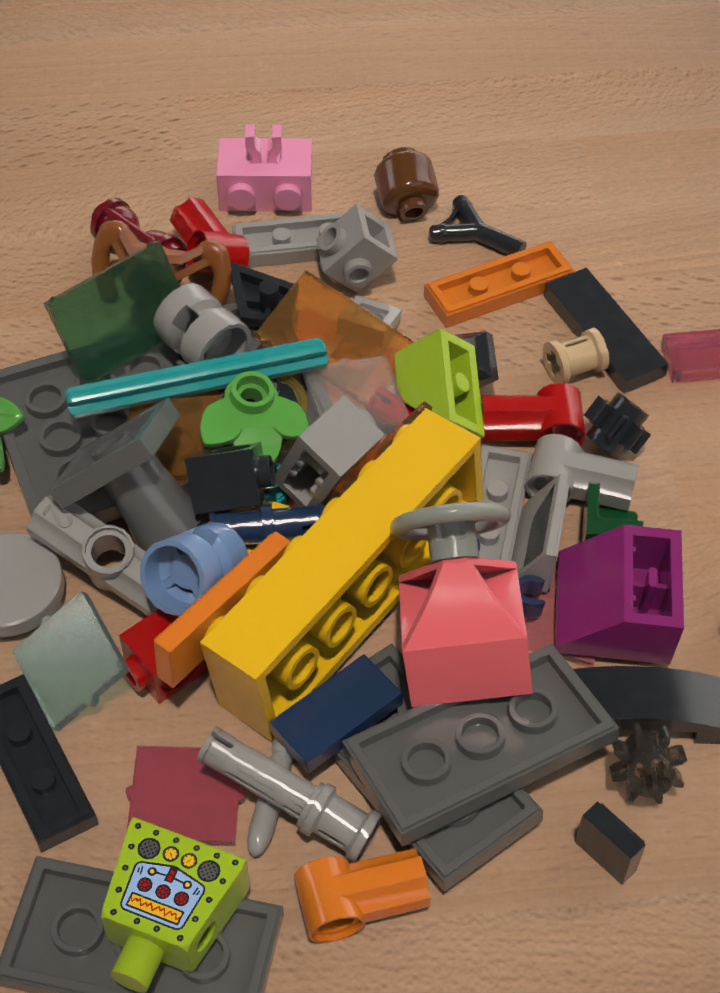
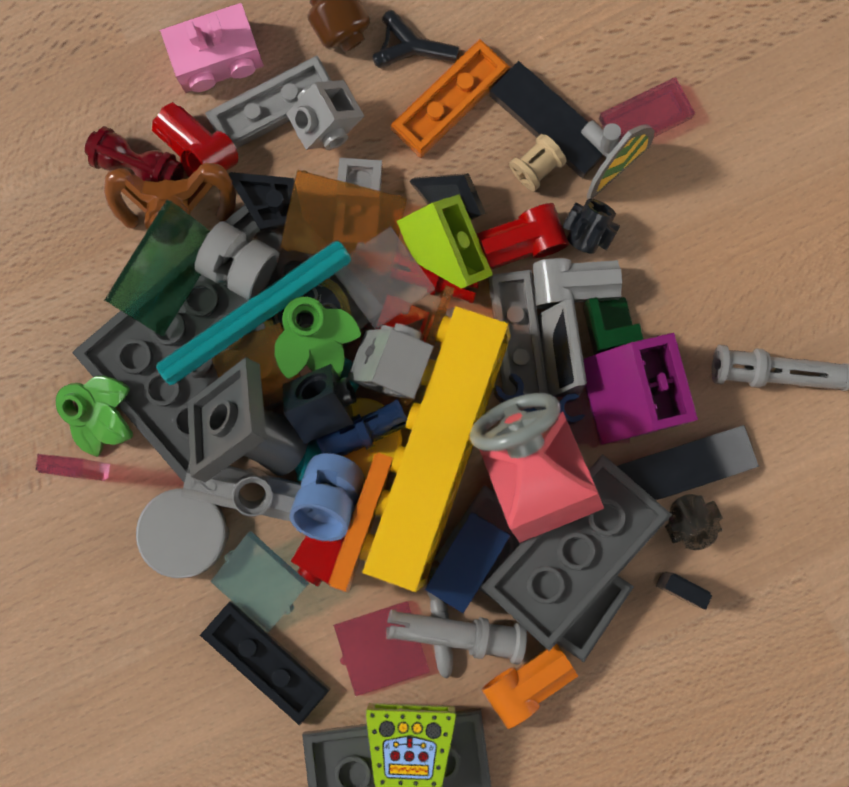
camera: 15 degrees left, 30 degrees up
none -> shield [581,120,655,199]

